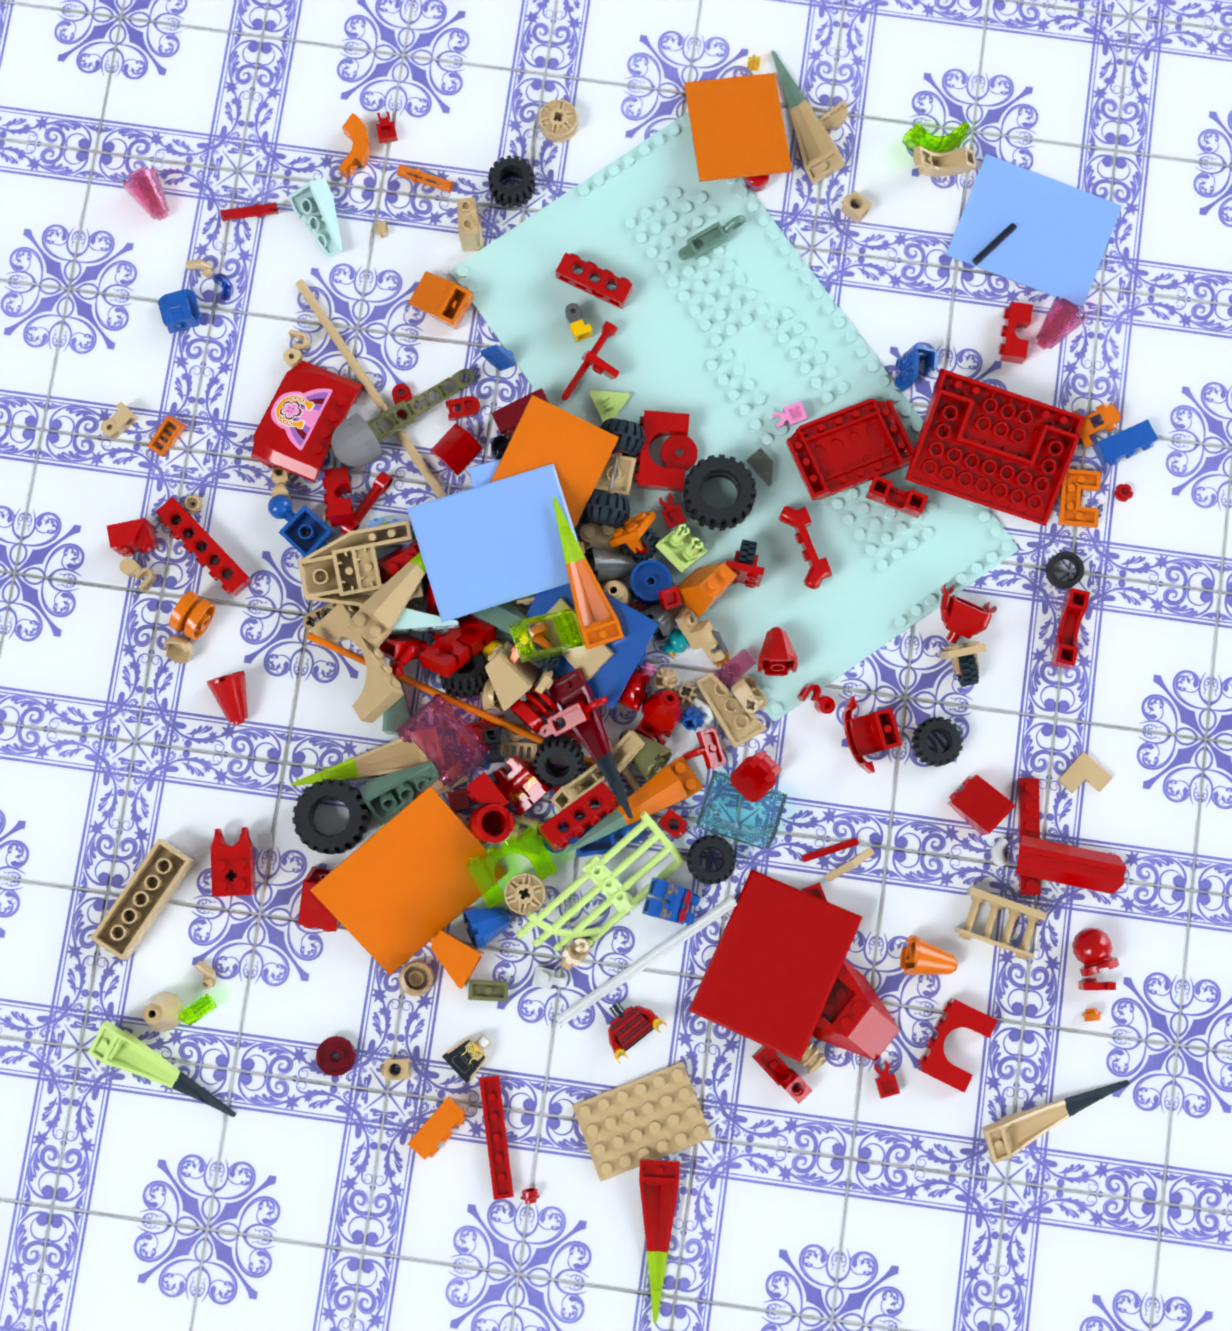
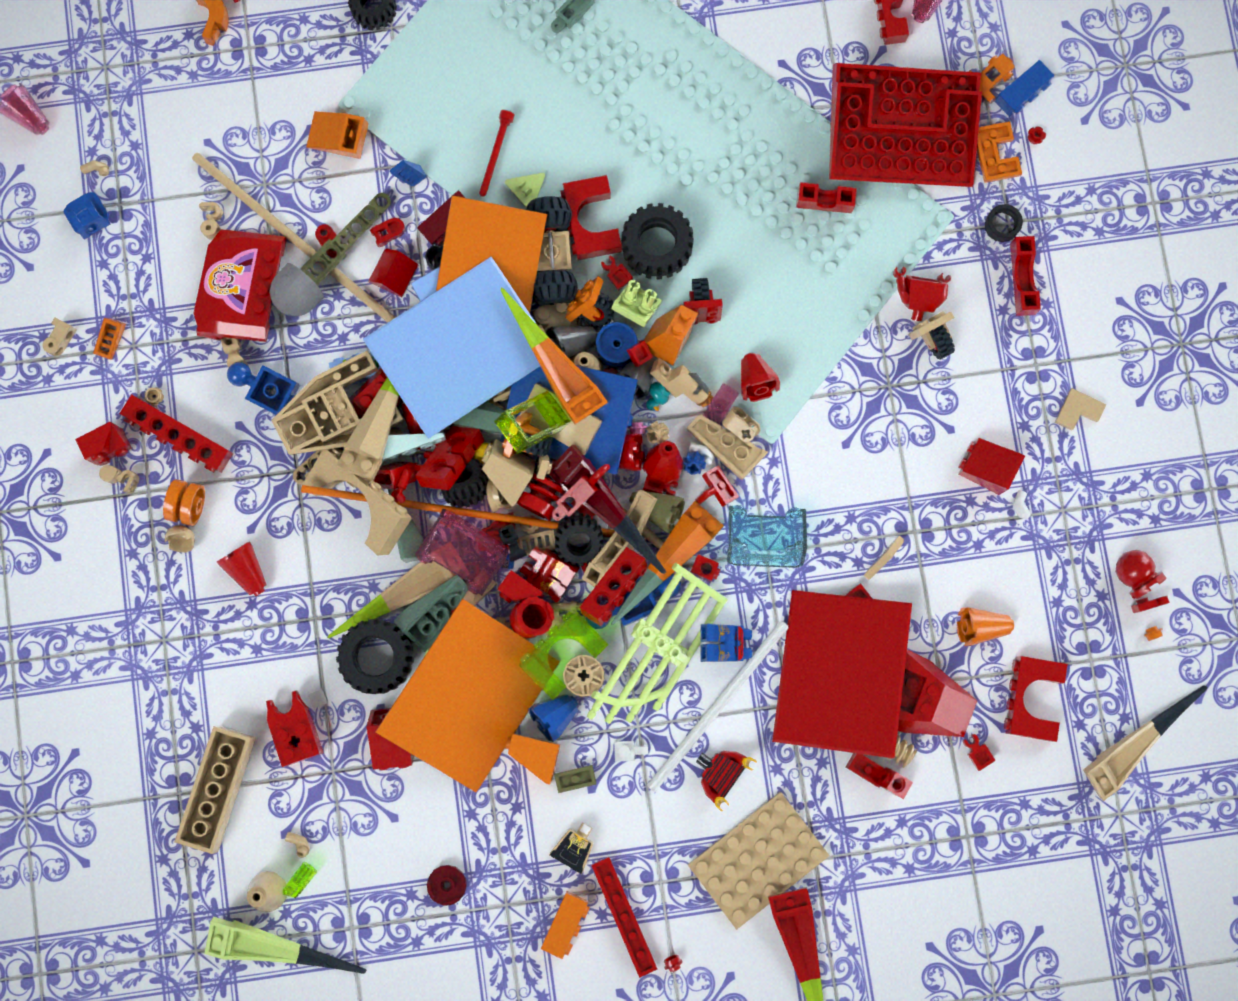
camera: 15 degrees left, 0 degrees up
clear blue arm [213,273,232,300] -> none
red pin [221,202,278,222] -> none
light aqua wedge [288,178,343,258] -> none
red arch [322,467,355,527] -> none
red piece [339,471,393,535] -> none
tan plate [374,220,389,238] -> none
tan brick [381,1057,411,1080] -> none
orange pin [397,164,453,193] -> none
tan piece [399,961,434,997] -> none
red plate [447,789,470,812] -> none
tan window [456,198,483,252] -> none
red brick [555,252,633,310] -> none
tan hips [560,938,589,971] -> none
leg [565,303,593,343] -> none
red plate [581,351,620,380] -> none
red plate [660,434,698,471] -> none
tan gear [674,681,698,705] -> none
black tyre [686,835,736,884] -> none
red piece [730,750,782,802] -> none
clear smoke tile [746,448,773,487] -> none
bright pink plate [772,401,808,428] -> none
red plate [779,506,832,589] -> none
red slope [786,399,914,501] -> none
red leg [797,683,835,714] -> none
red bar [801,838,859,862] -> none
red piece [843,696,902,774] -> none
blue piece [894,344,939,392] -> none
black tyre [911,717,964,767] -> none
tan fence [955,887,1047,960] -> none
red piece [1016,835,1126,894] -> none
red plate [1018,778,1040,895] -> none

